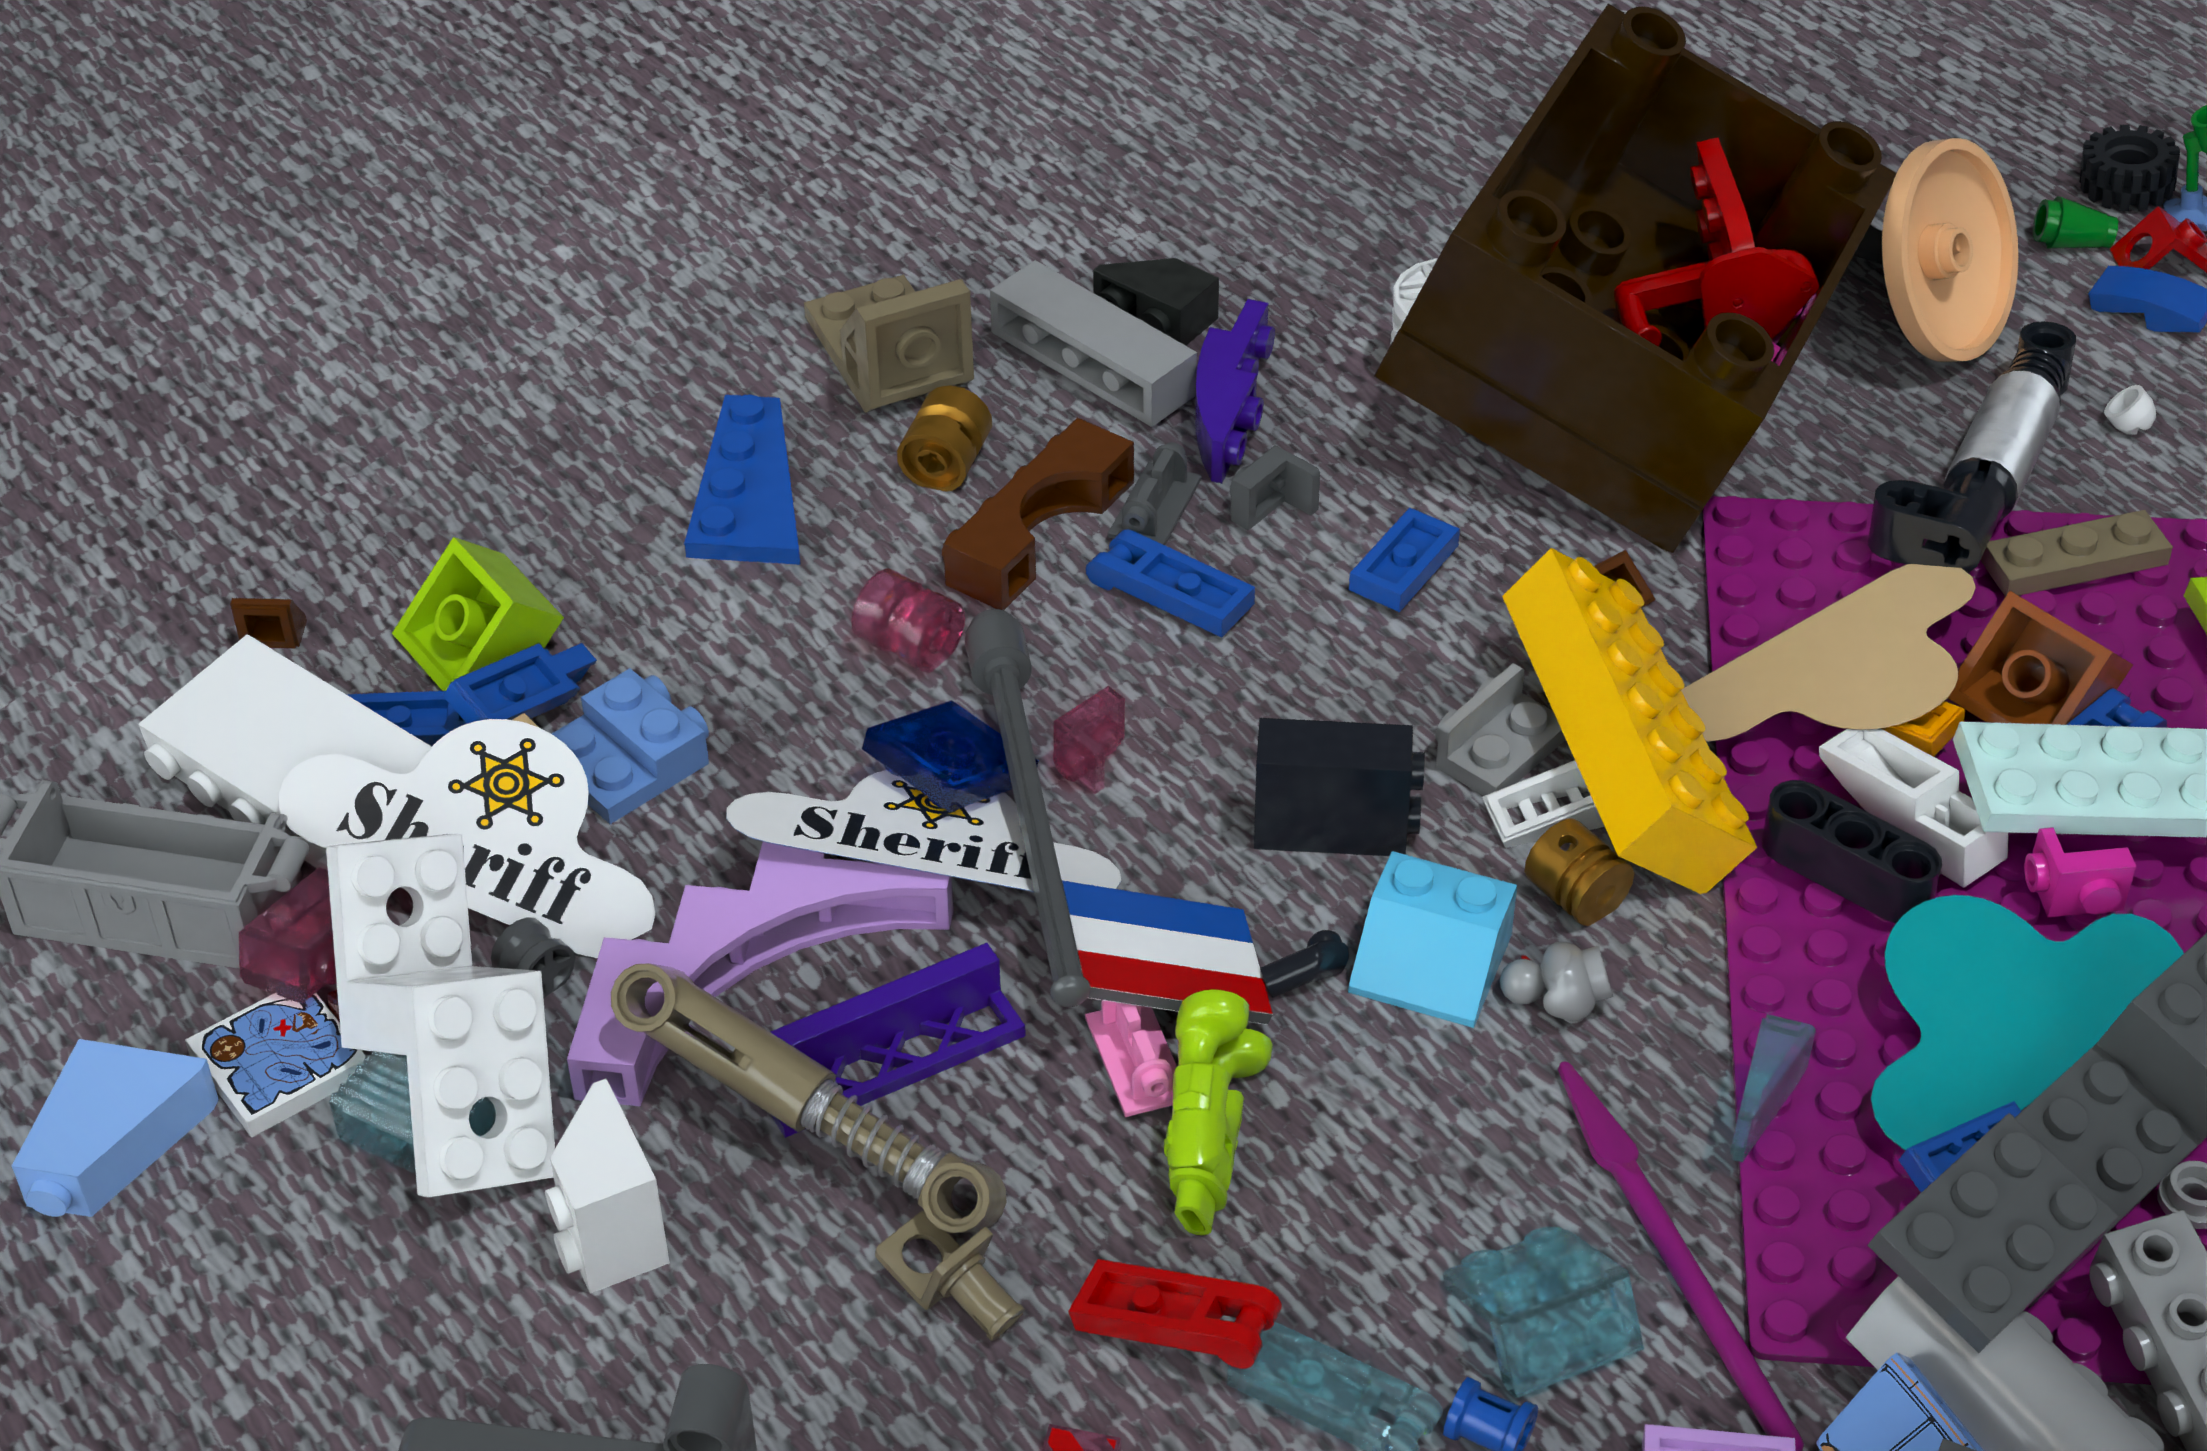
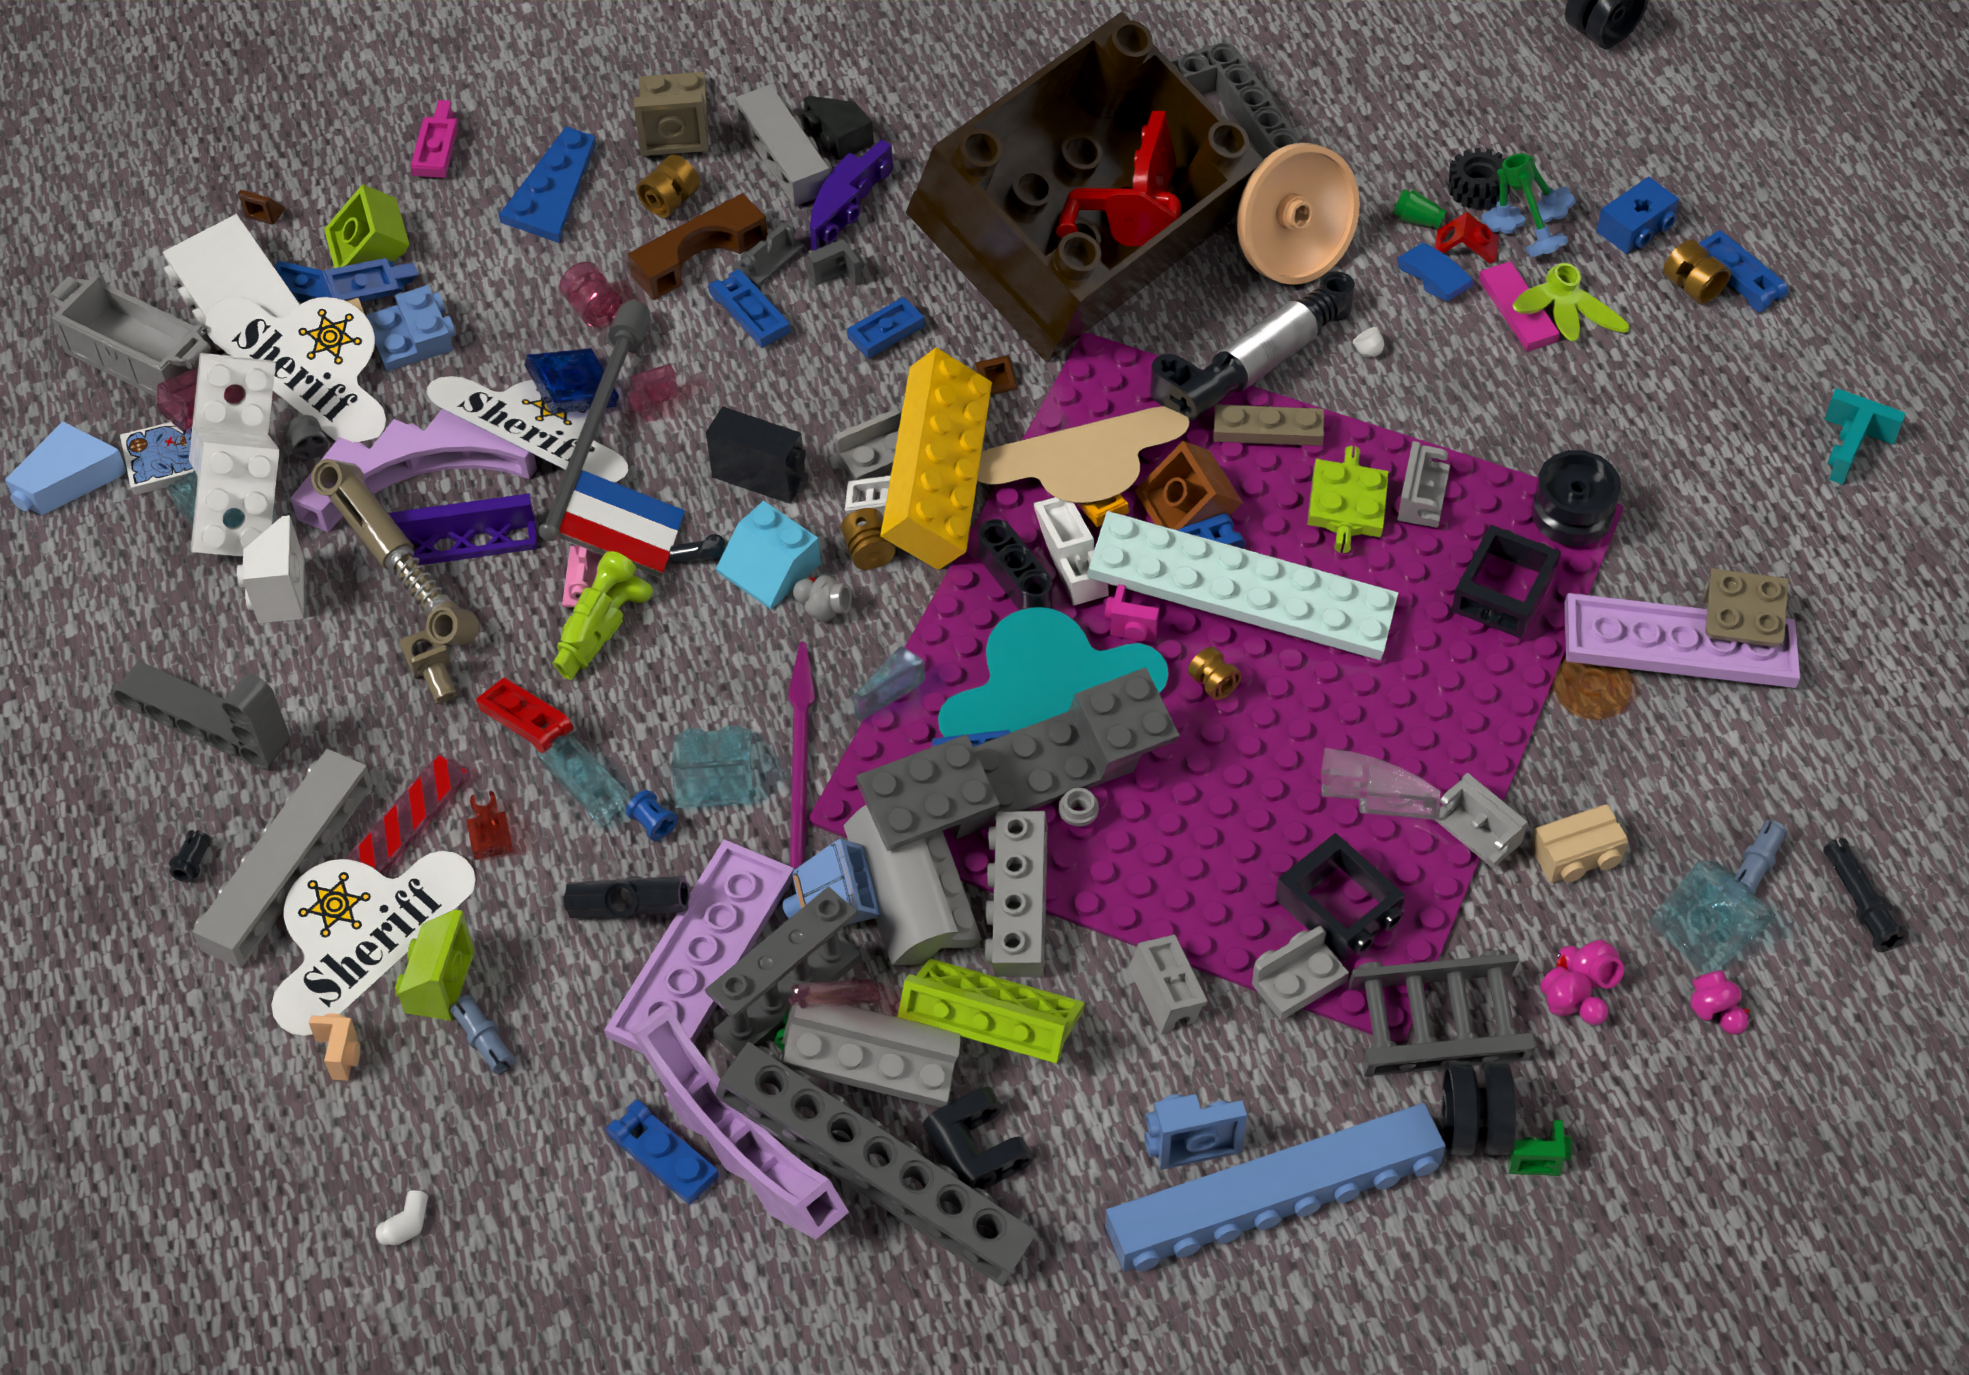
camera: 20 degrees right, 10 degrees up
none -> dark pink hinge [411,100,458,178]

